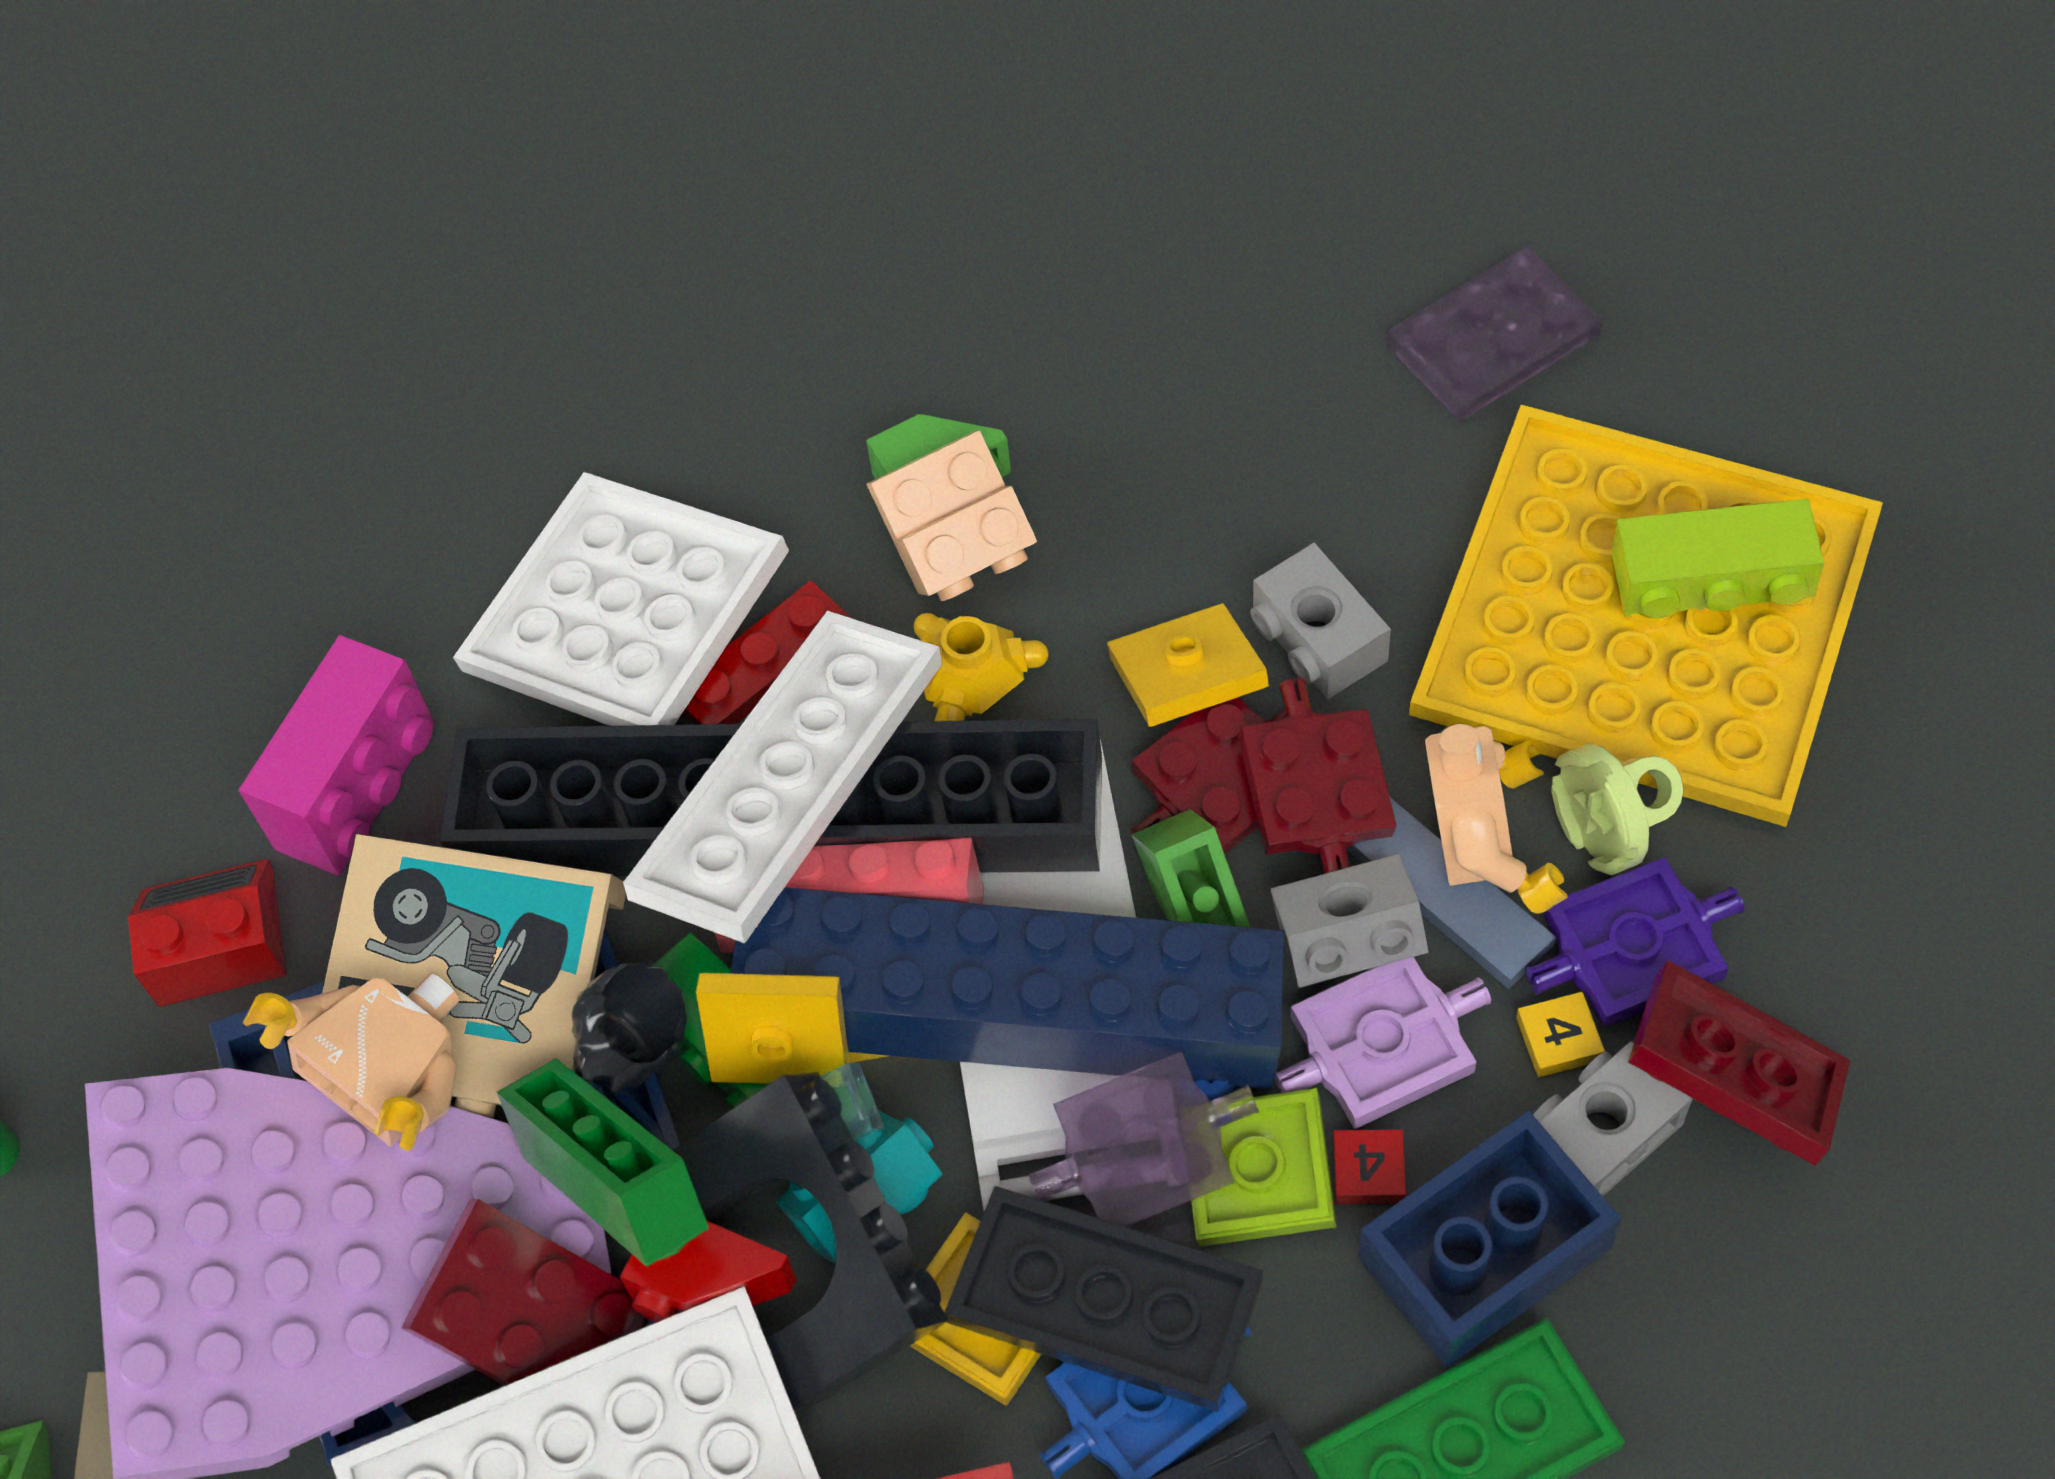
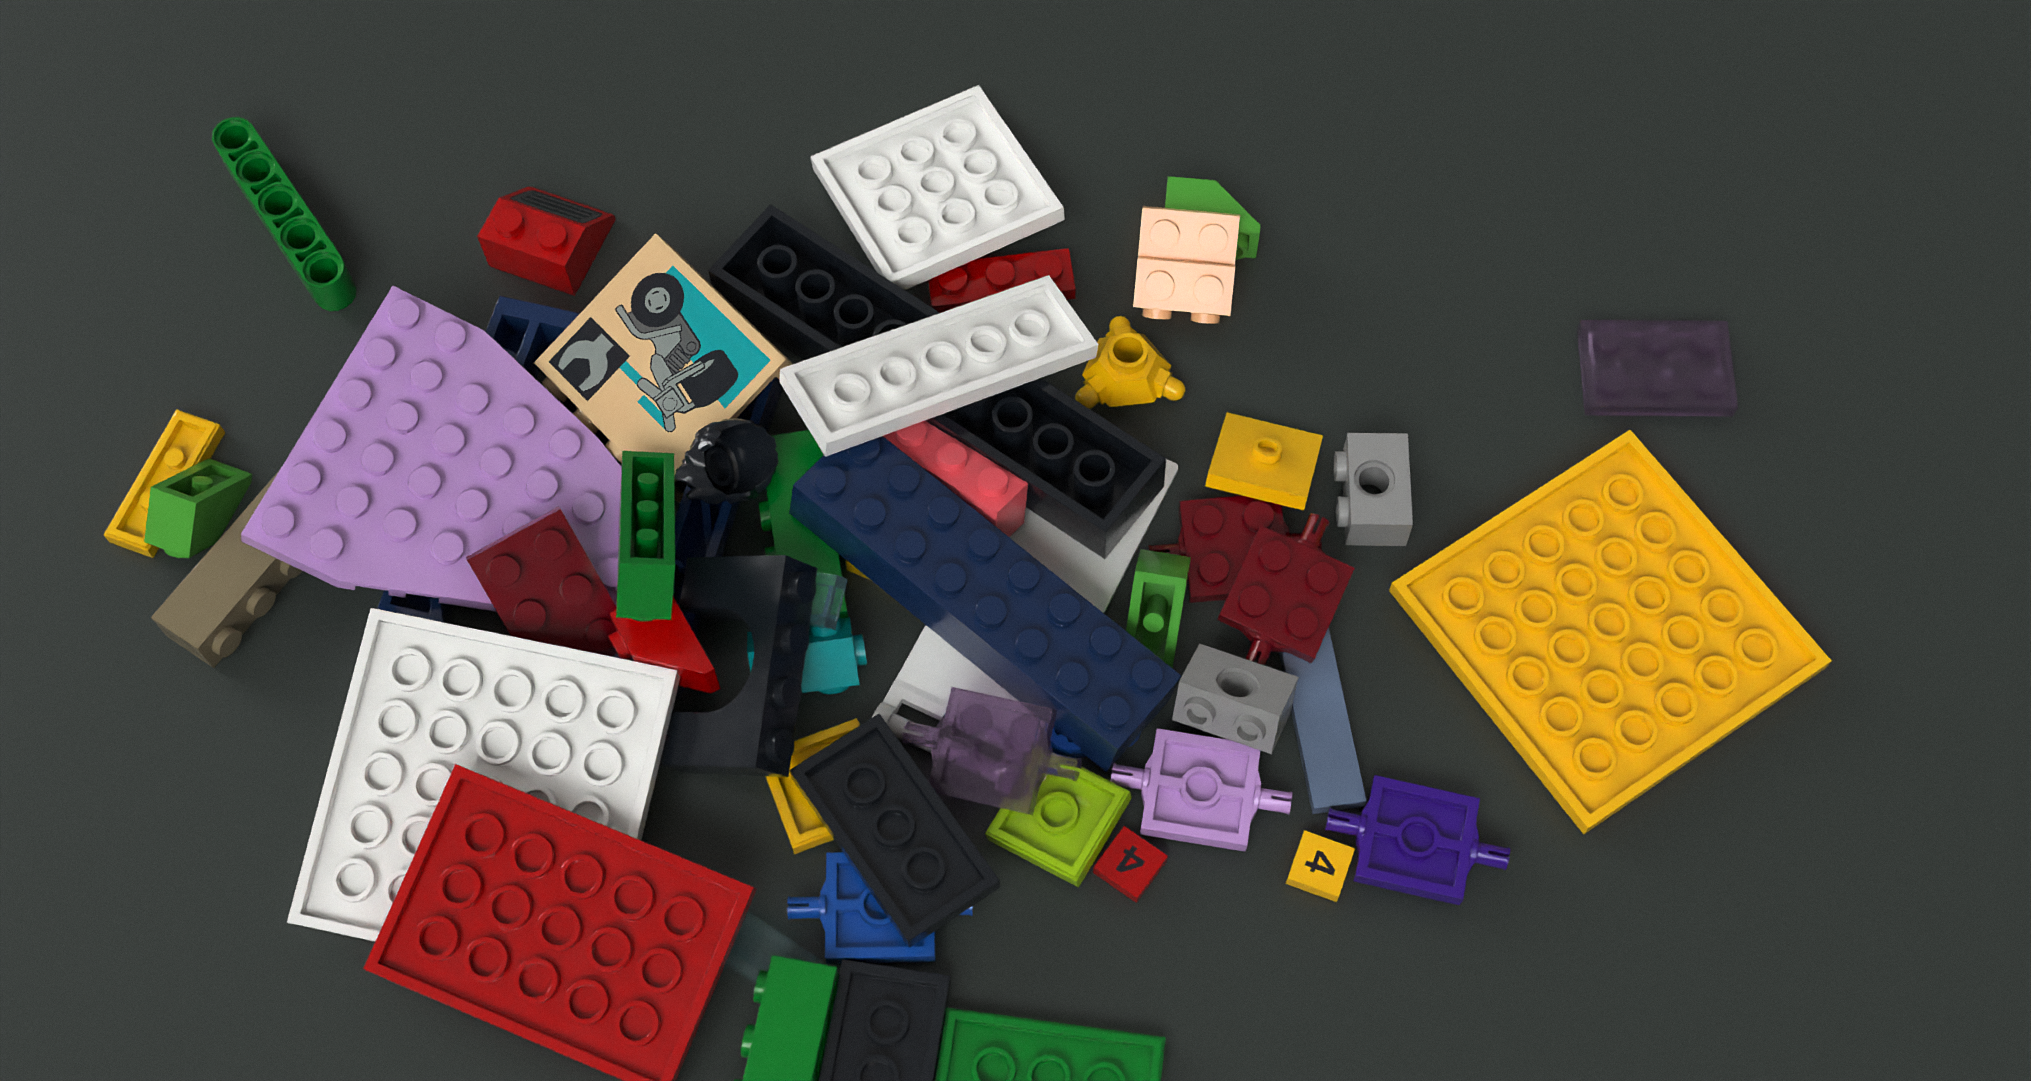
camera: 30 degrees right, 5 degrees up
dark pink brick [238,635,435,876] -> none
light nougat torso [243,974,459,1151] -> none
yellow plate [696,973,850,1086] -> none
dark blue brick [1358,1110,1622,1368] -> none
light nougat torso [1425,724,1568,914] -> none
light grey brick [1533,1041,1692,1196] -> none
yellowish green tile [1551,743,1683,875] -> none
lime brick [1612,499,1824,618] -> none
dark red plate [1628,960,1851,1166] -> none

